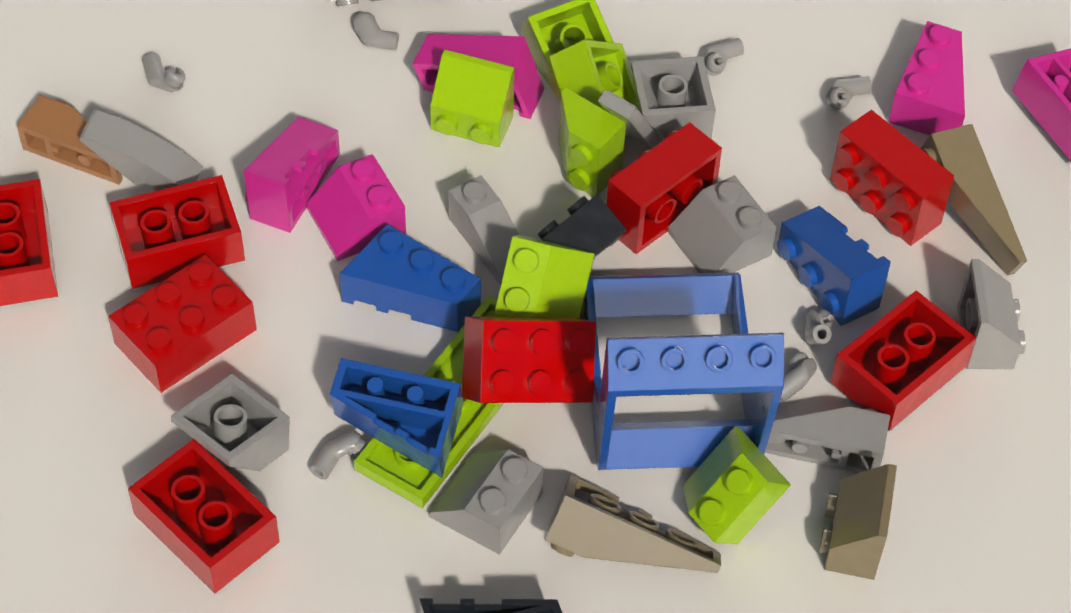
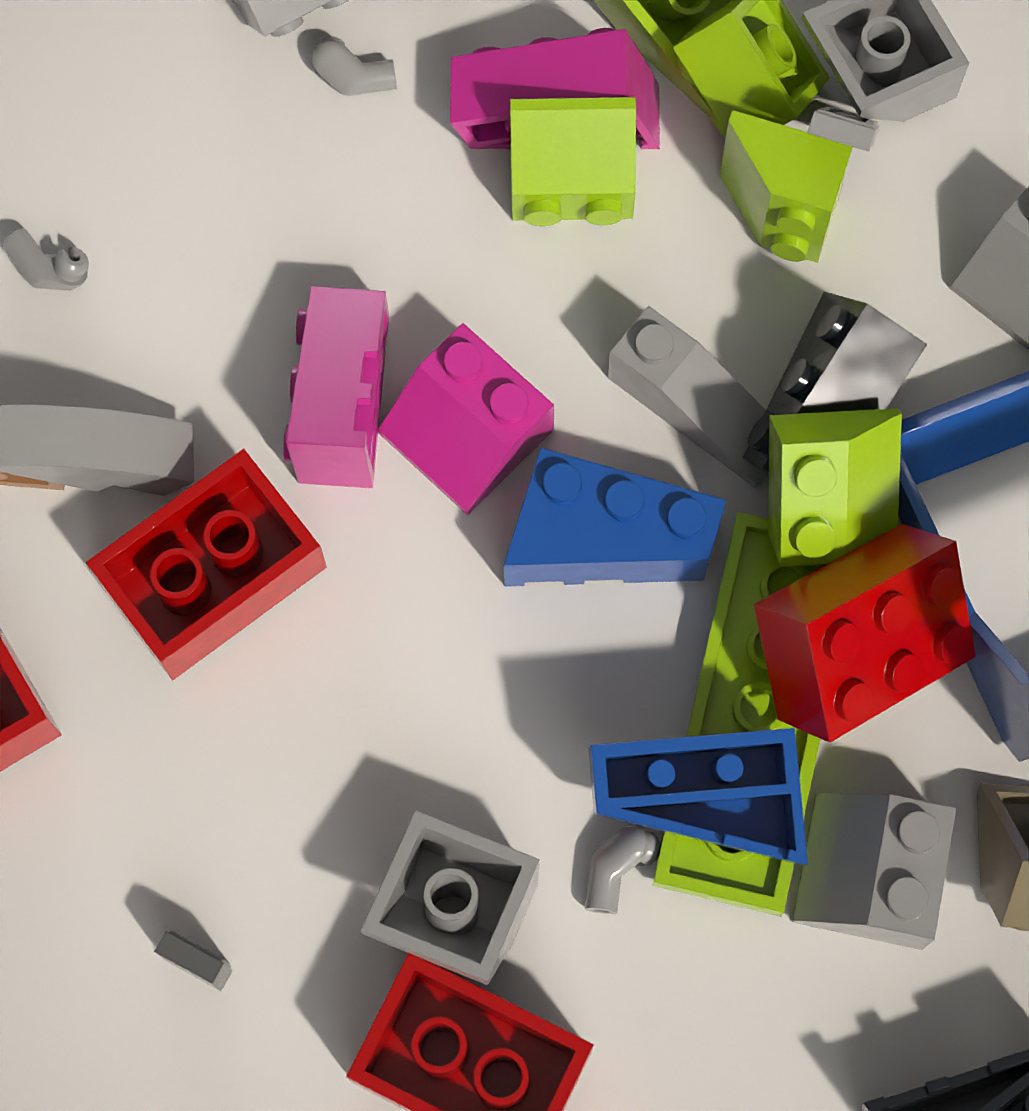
camera: 15 degrees left, 20 degrees up
red brick [108,255,257,393] -> none
red brick [606,122,722,254] -> none
none -> dark grey tile [154,930,232,991]

